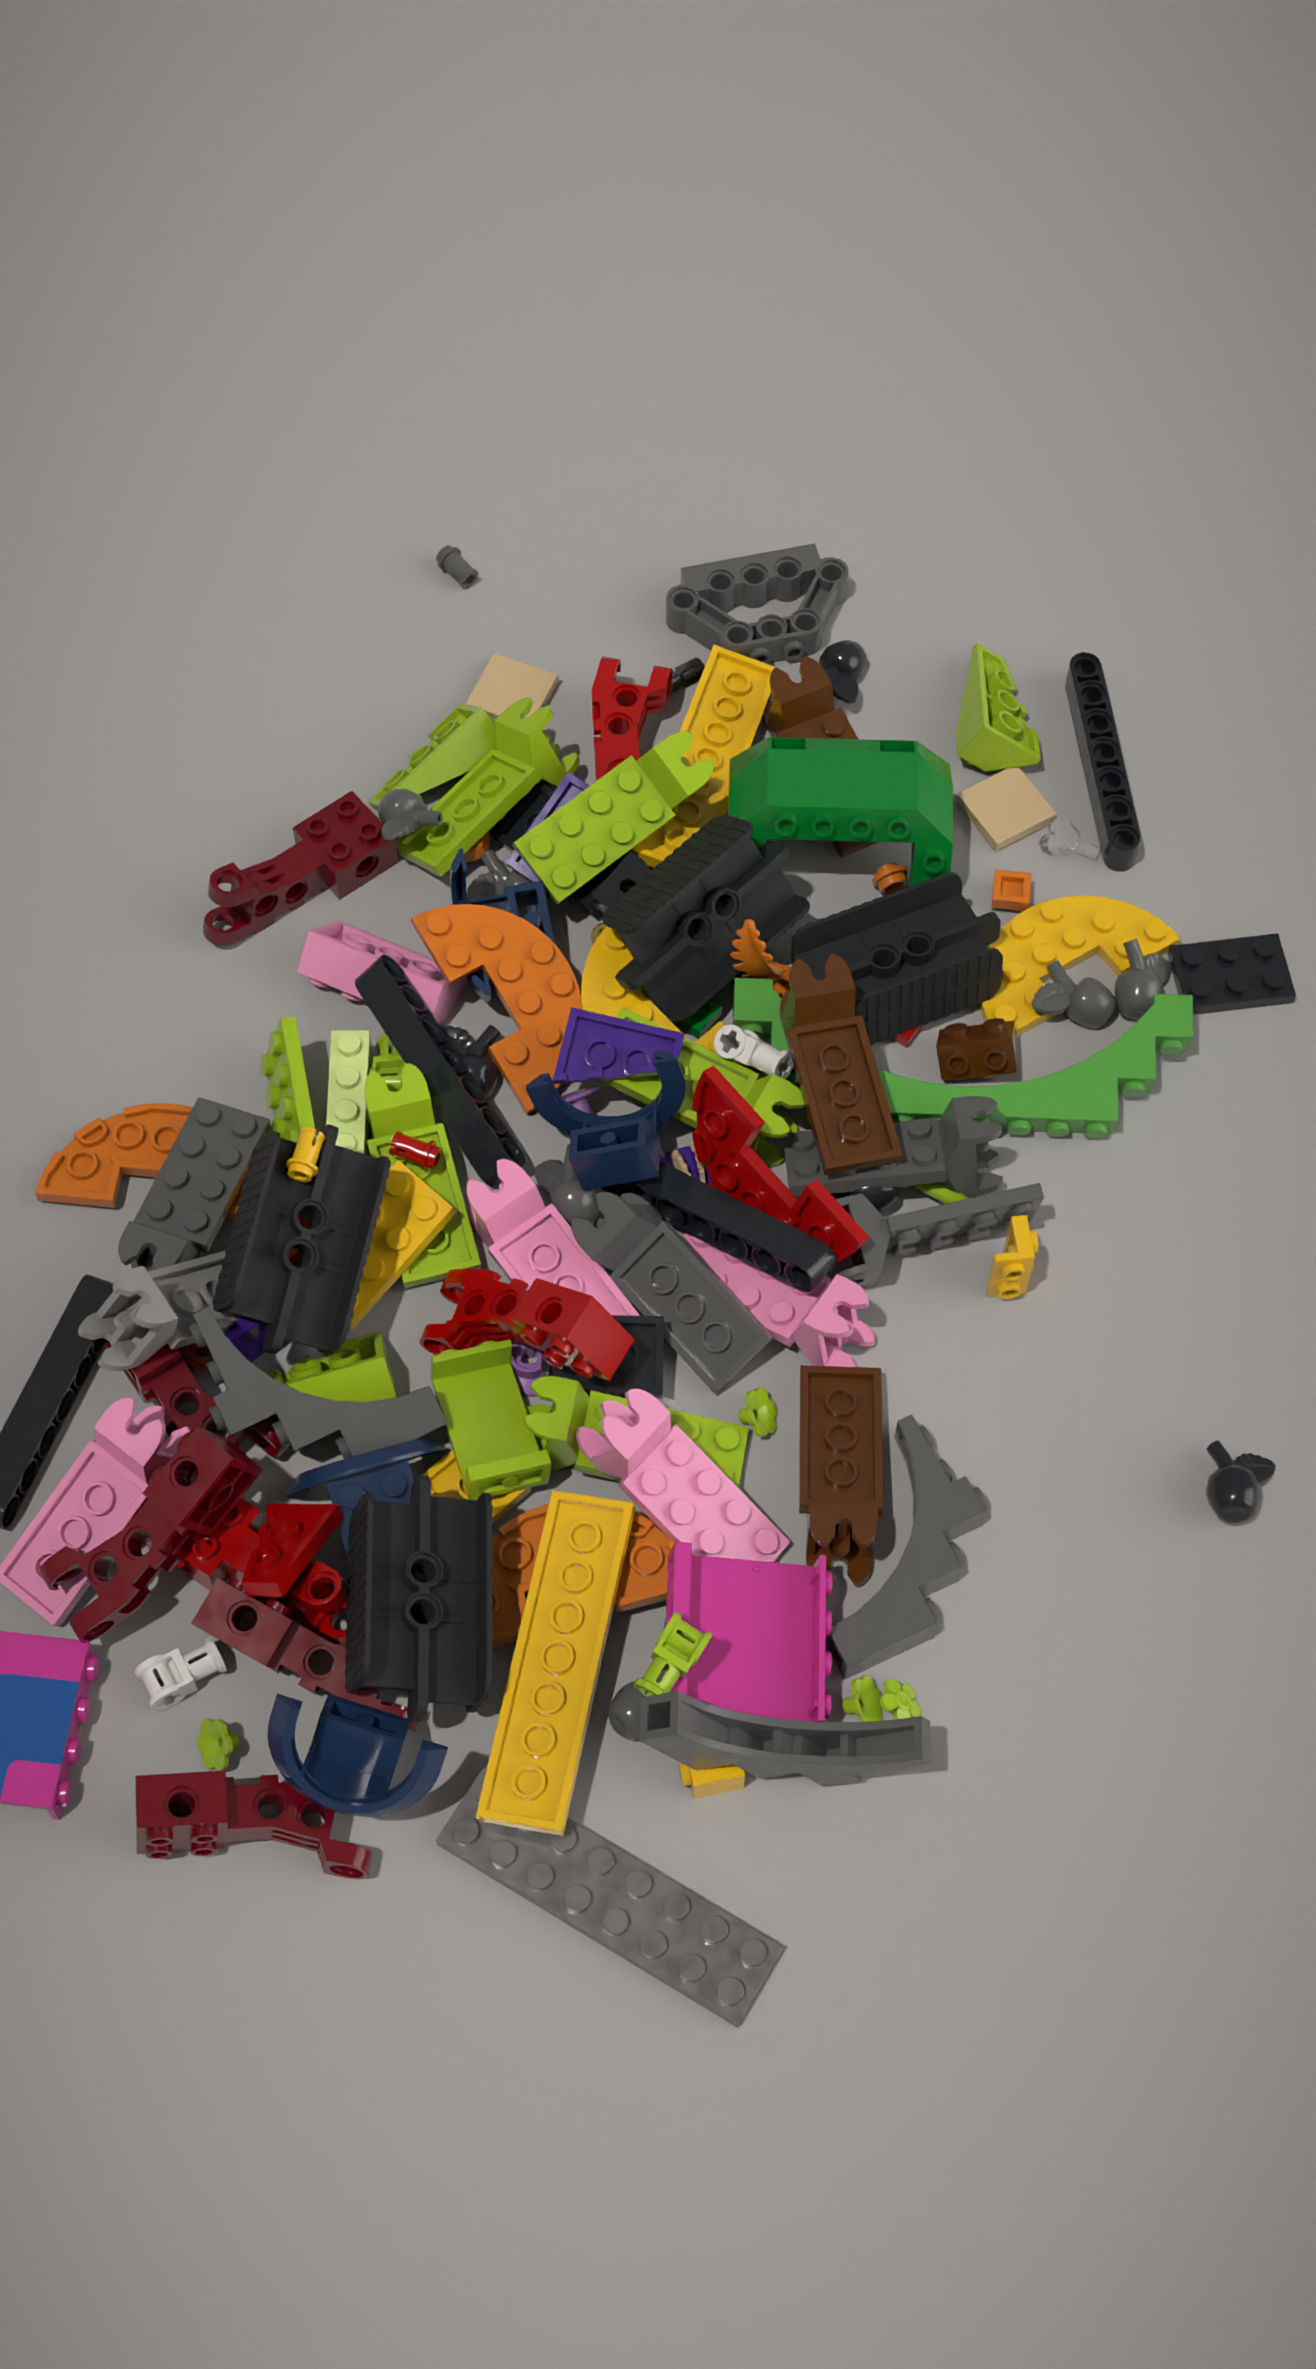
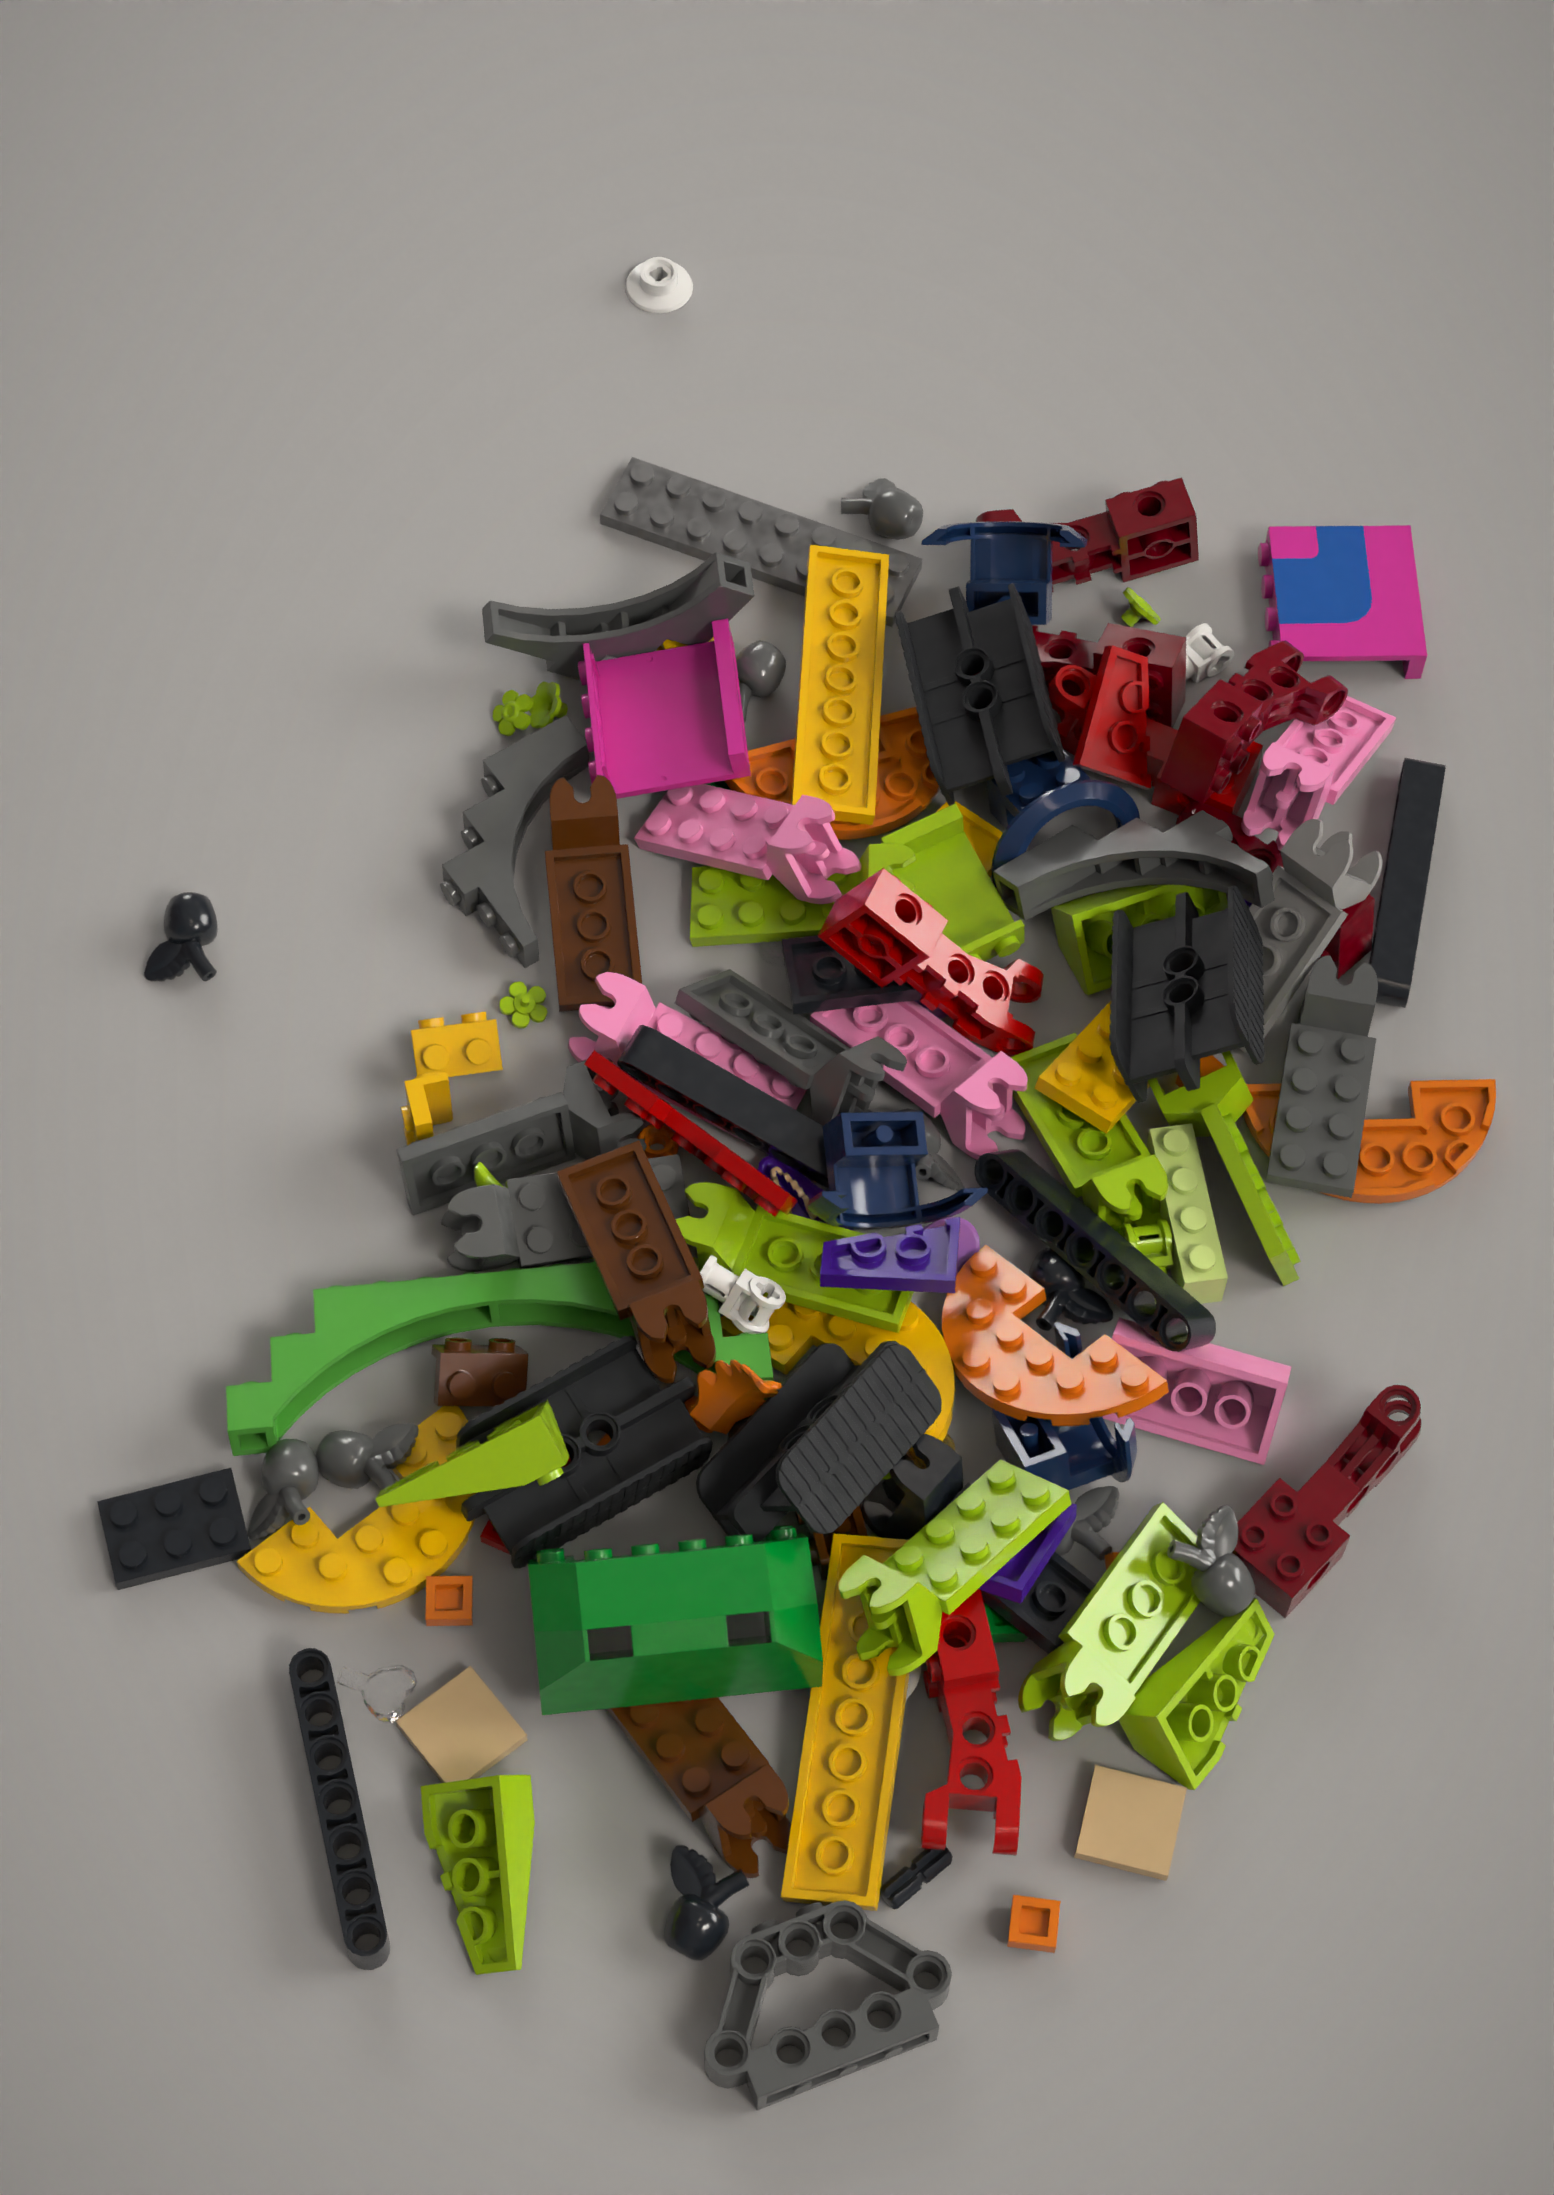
camera: 170 degrees right, 0 degrees up
yellow pin [286,1127,325,1182] -> none
red pin [389,1131,442,1171] -> none
dark grey pin [436,545,479,588] -> none
lime connector [633,1611,713,1697] -> none
lime plant [738,1387,777,1438] -> none
none -> lime wedge [375,1400,569,1507]
none -> yellow bracket [411,1011,503,1077]
none -> lime plant [499,981,548,1029]
none -> white piece [625,257,693,313]
none -> dark grey piece [841,478,923,540]
none -> orange plate [1007,1895,1061,1953]

